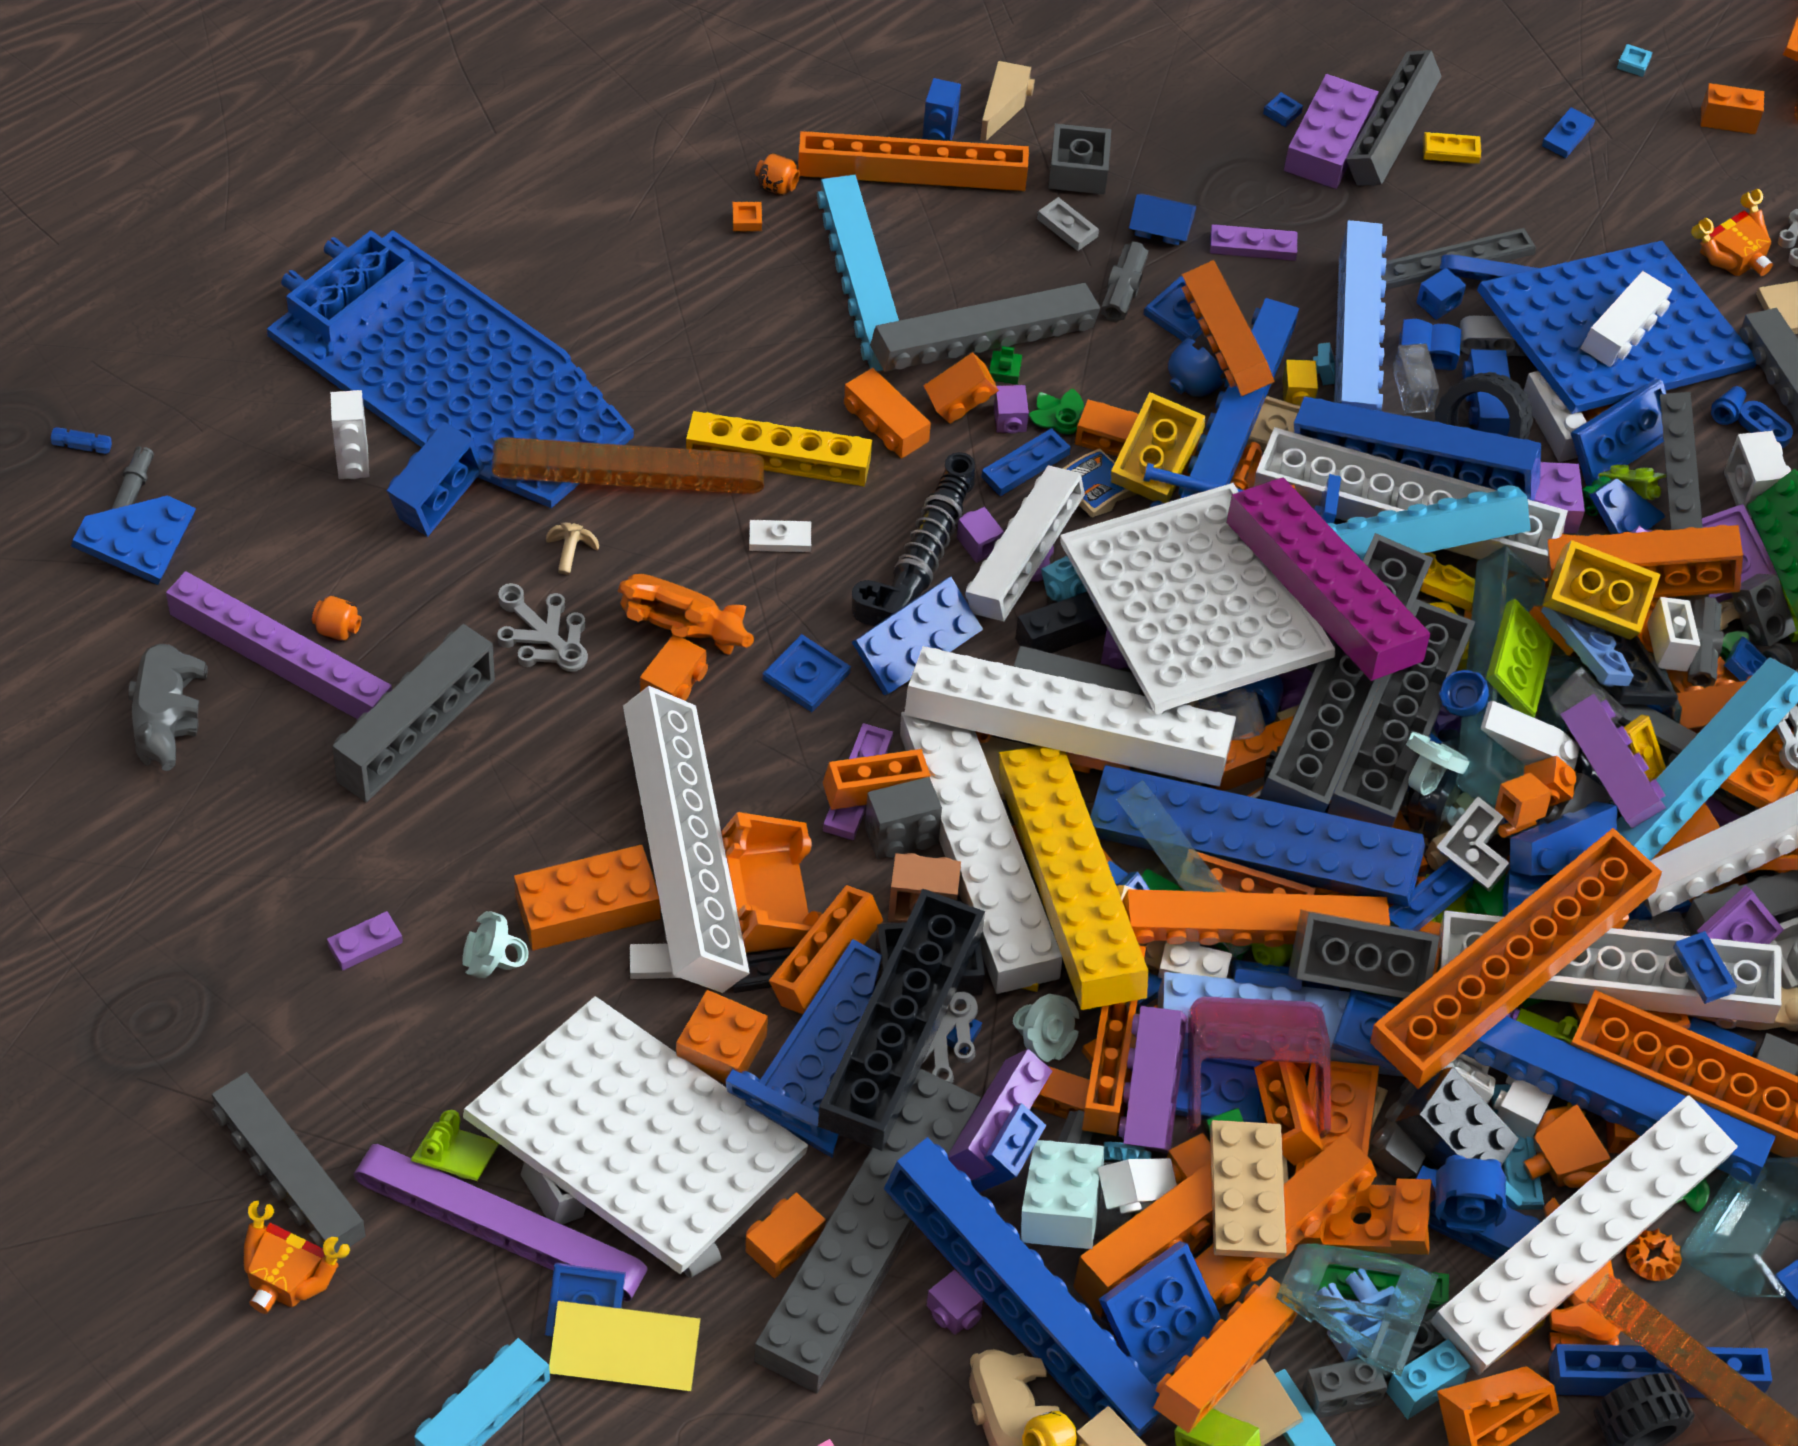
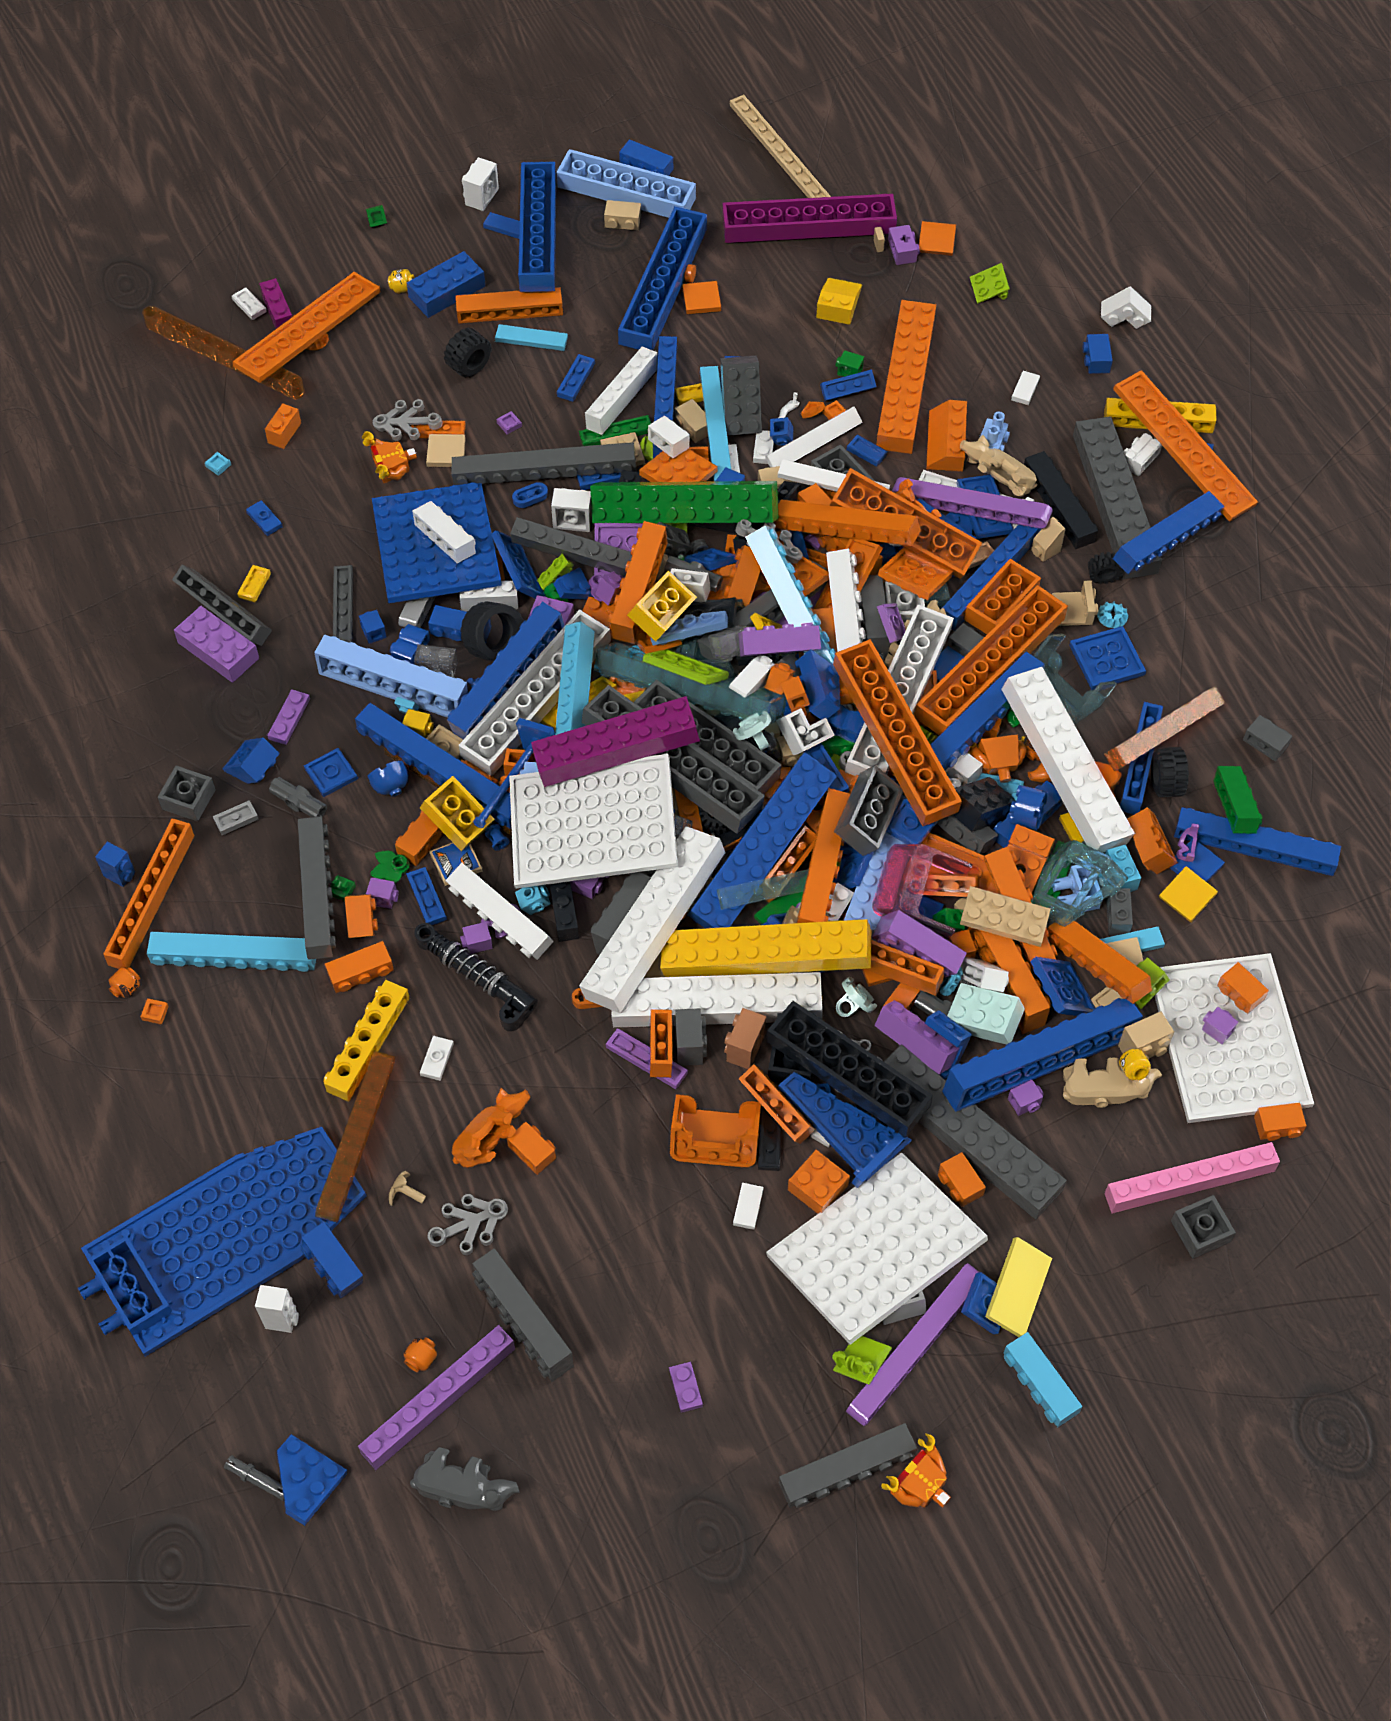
camera: 70 degrees left, 5 degrees up
blue axle [51,427,112,454] -> none
light aqua tile [462,911,528,978] -> none
orange brick [514,845,661,951] -> none
white brick [623,686,750,993] -> none
blue tile [762,634,851,712] -> none
plate [852,577,983,695] -> none
tan slope [980,61,1035,141] -> none
orange brick [1181,260,1275,396] -> none
blue tile [1263,92,1303,127] -> none
blue hair [1439,670,1489,718] -> none
blue beam [1440,254,1539,281] -> none
blue plate [1673,931,1737,1004] -> none
blue cone [1711,386,1747,425] -> none

